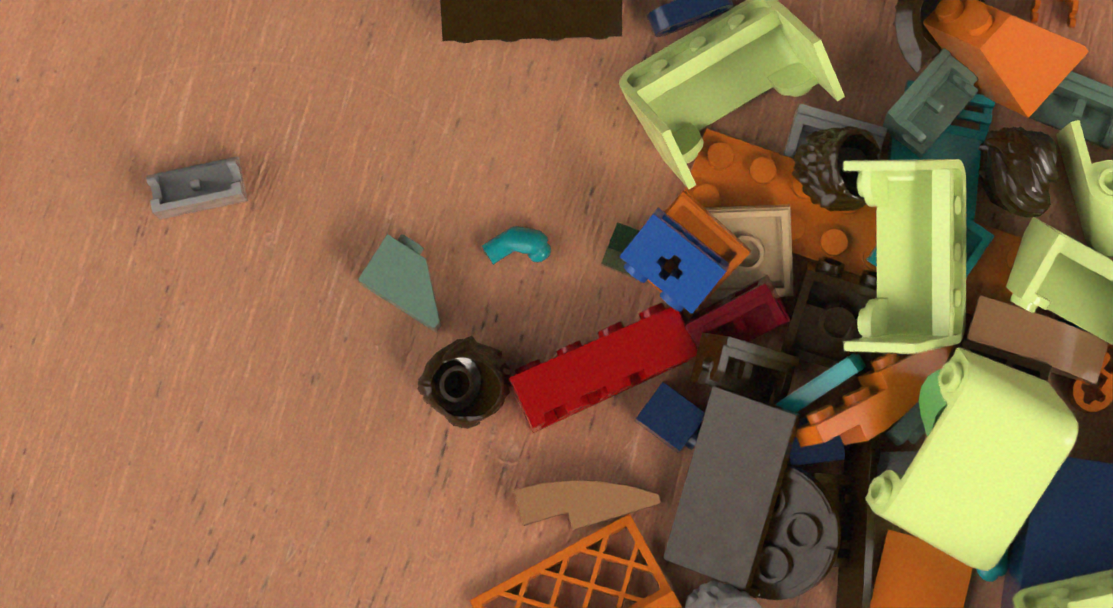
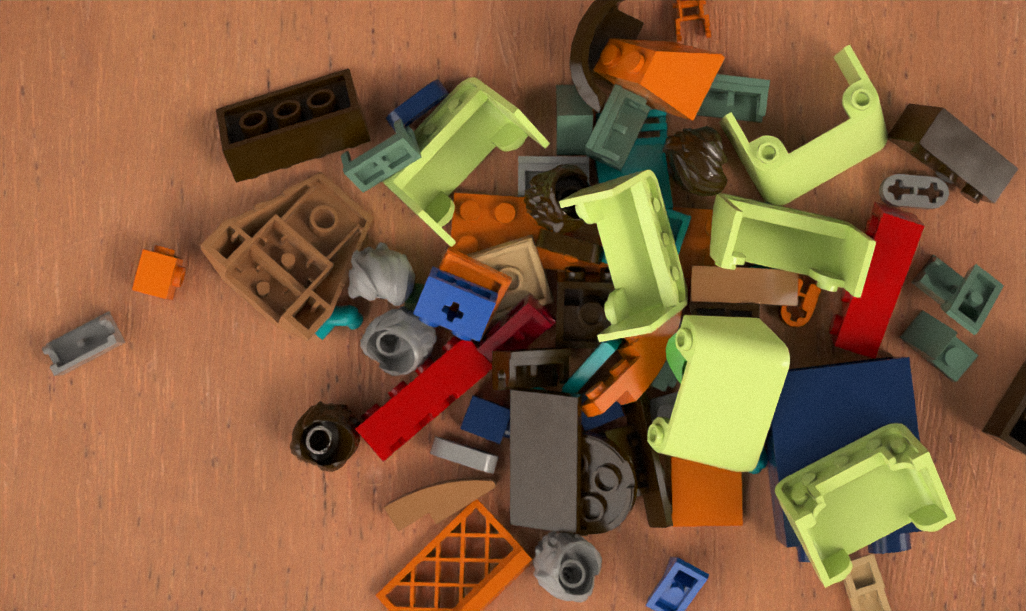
camera: 10 degrees left, 5 degrees up
sand green slope [358,234,441,333] -> none
none -> orange brick [132,245,186,300]
none -> medium nougat wedge [200,172,374,341]
none -> sand green hinge [341,119,422,193]
none -> light grey hair [348,242,415,306]
none -> light grey hair [360,306,436,376]
none -> light grey beam [430,436,499,474]
none -> dark brown beam [535,229,604,265]
none -> sand green slope [556,85,593,156]

